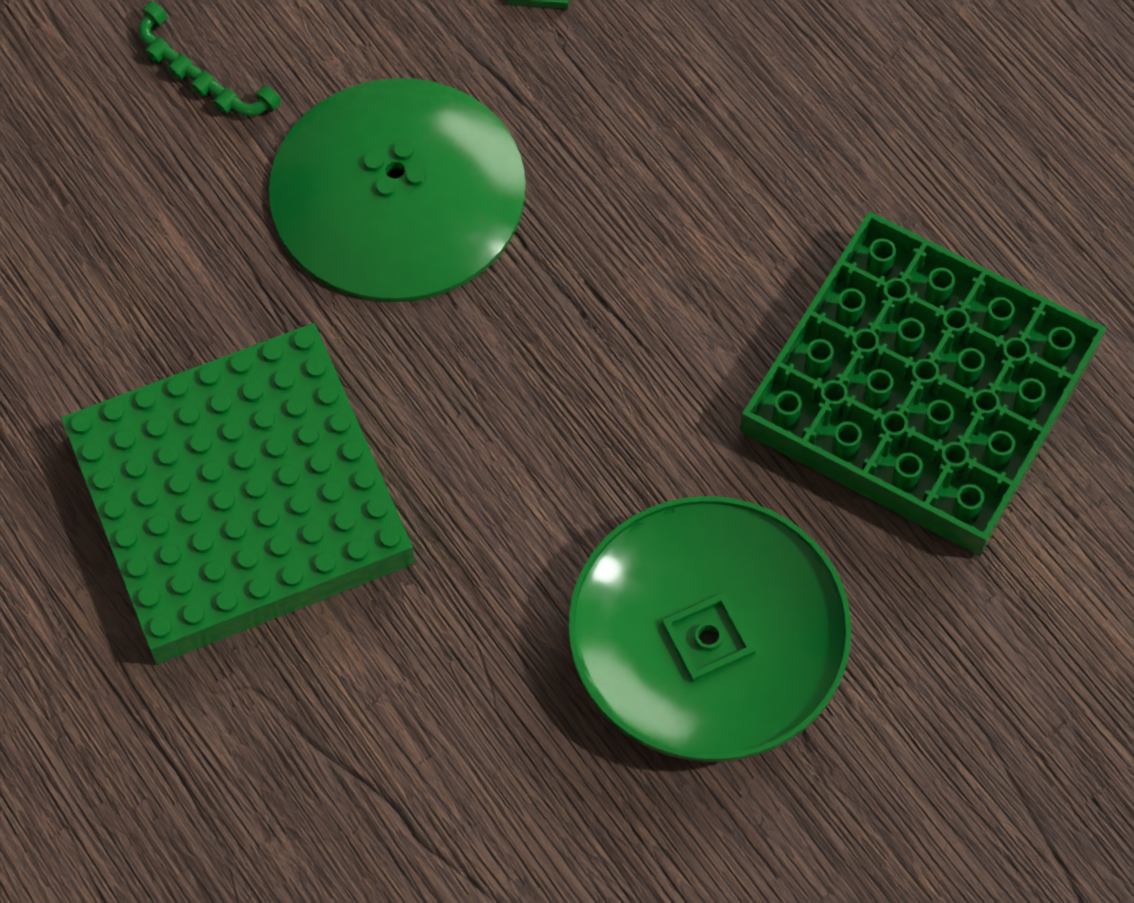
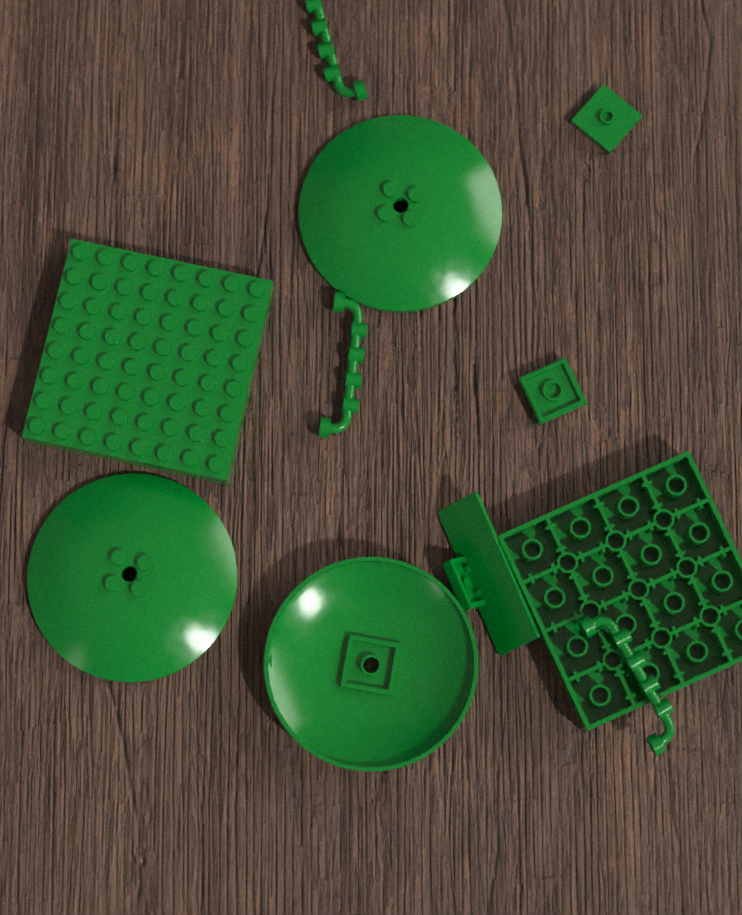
camera: 35 degrees right, 15 degrees up
none -> green dish [27,474,238,683]
none -> green bar [318,292,368,439]
none -> green bracket [438,492,540,656]
none -> green plate [518,357,587,426]
none -> green bar [577,614,675,757]

